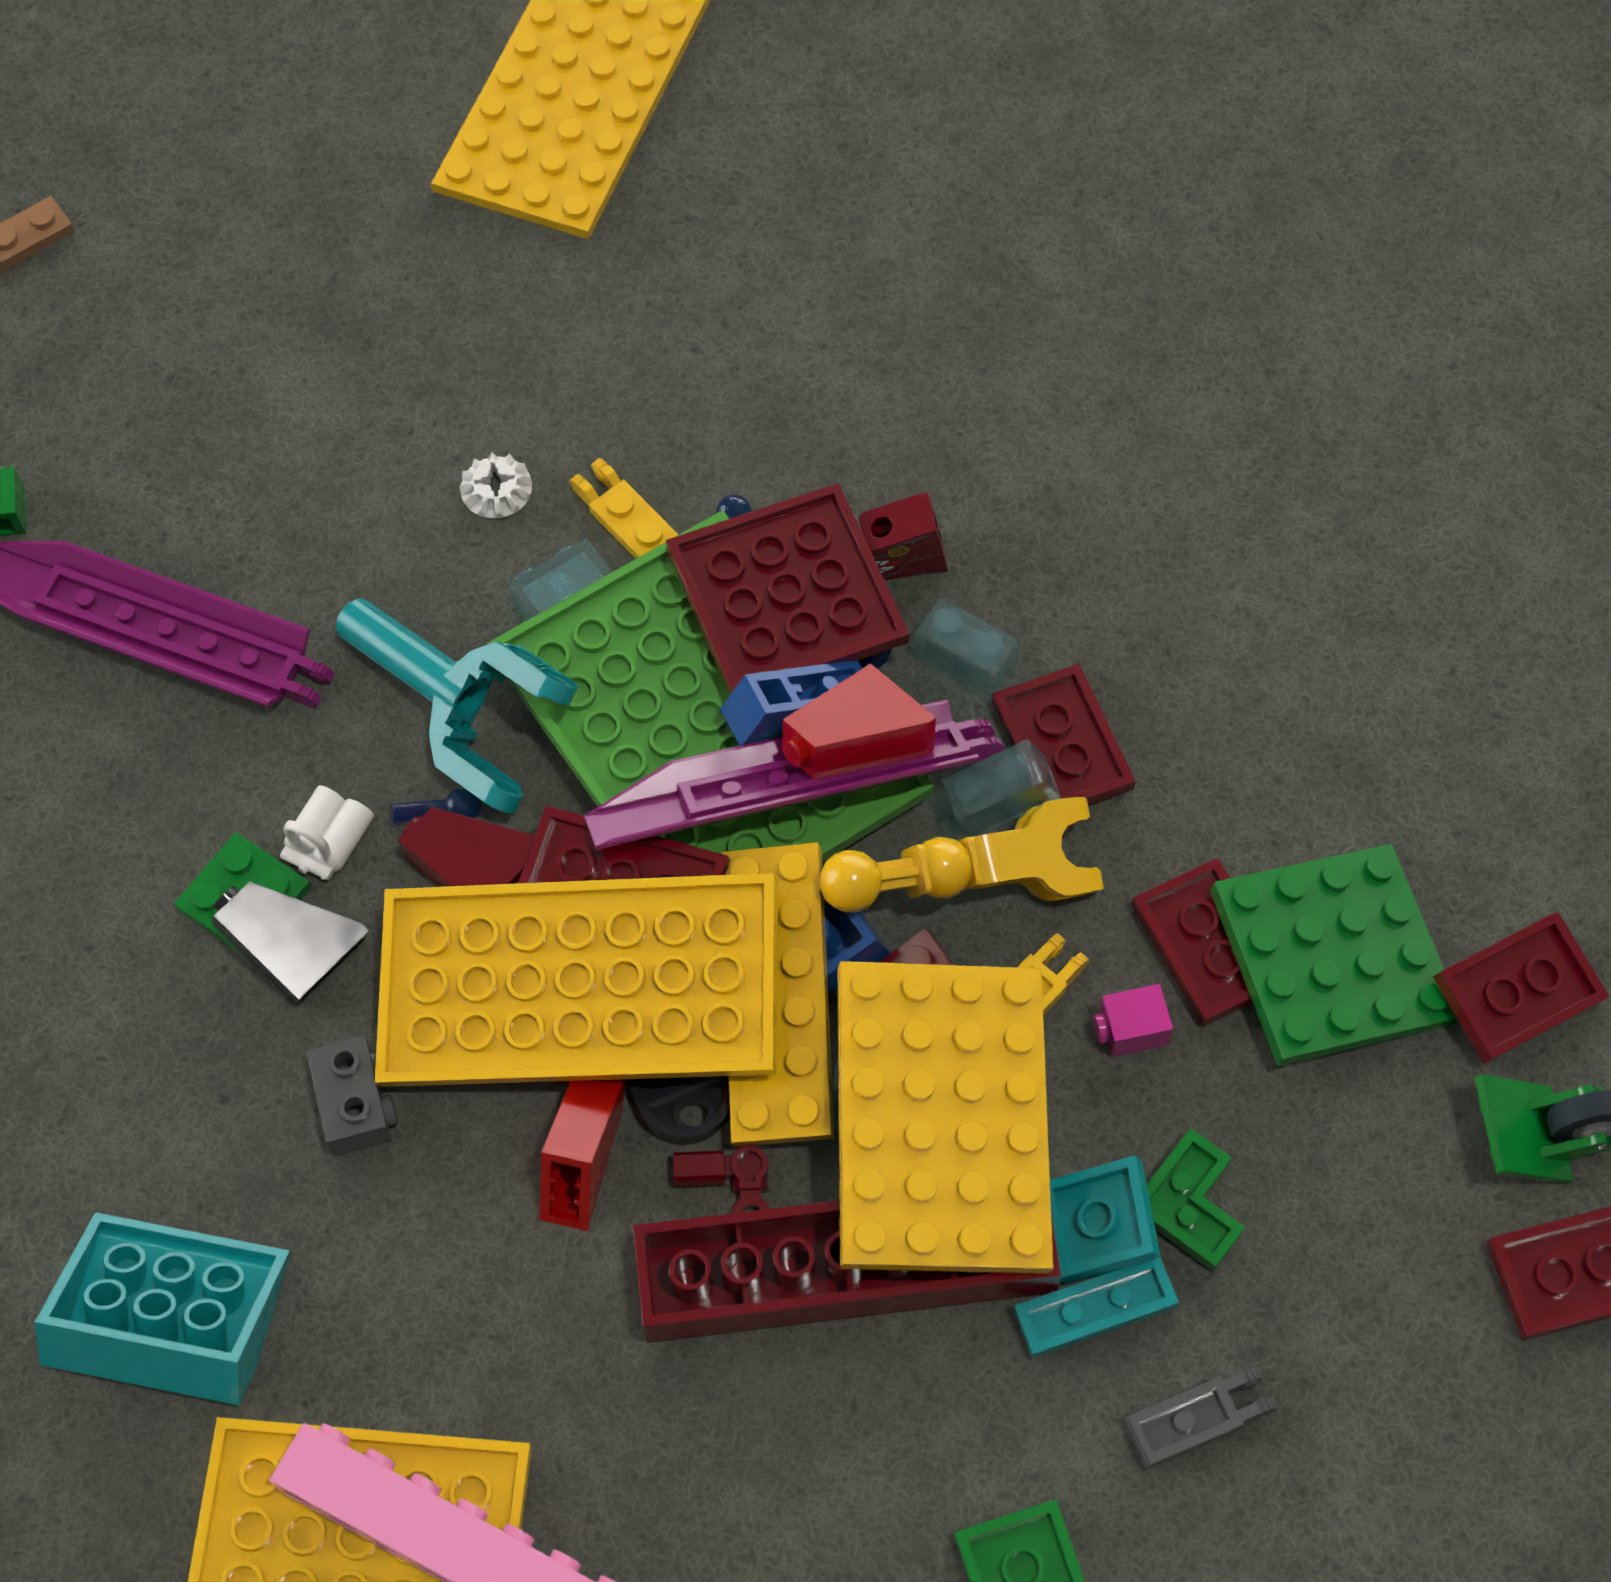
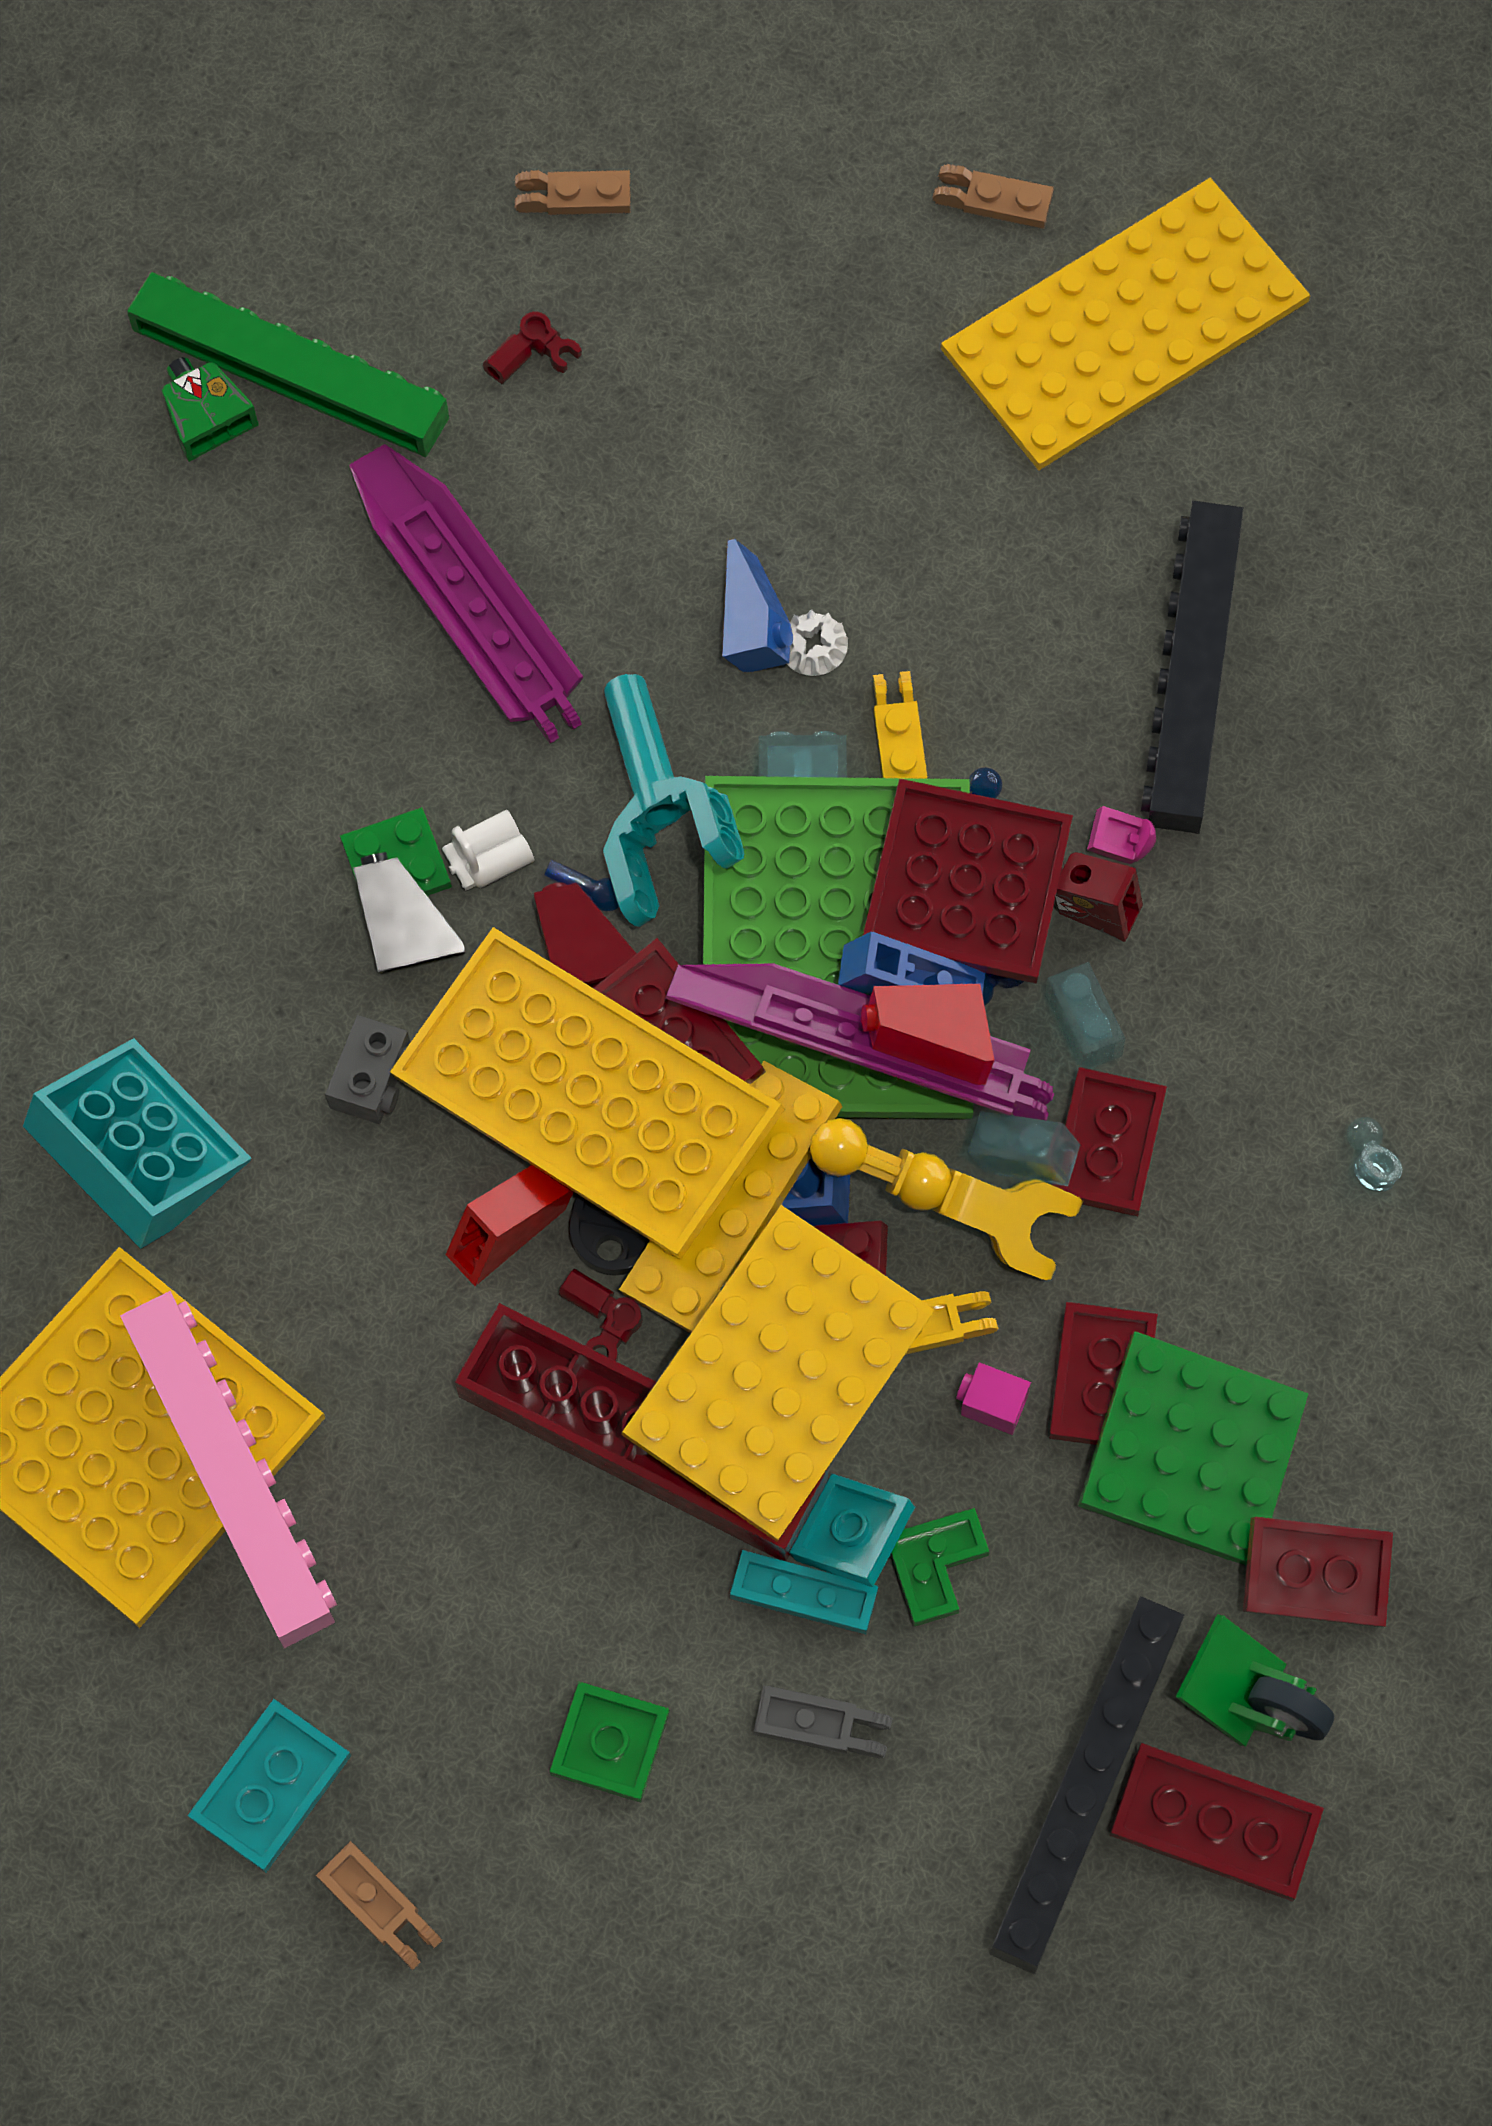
camera: 35 degrees right, 5 degrees up
none -> dark red bar [483,311,582,384]
none -> slope [723,539,793,672]
none -> medium nougat hinge [932,164,1054,229]
none -> black brick [990,1596,1184,1975]
none -> dark pink plate [1087,806,1156,864]
none -> black brick [1141,500,1244,834]
none -> clear light blue plate [1347,1117,1403,1192]

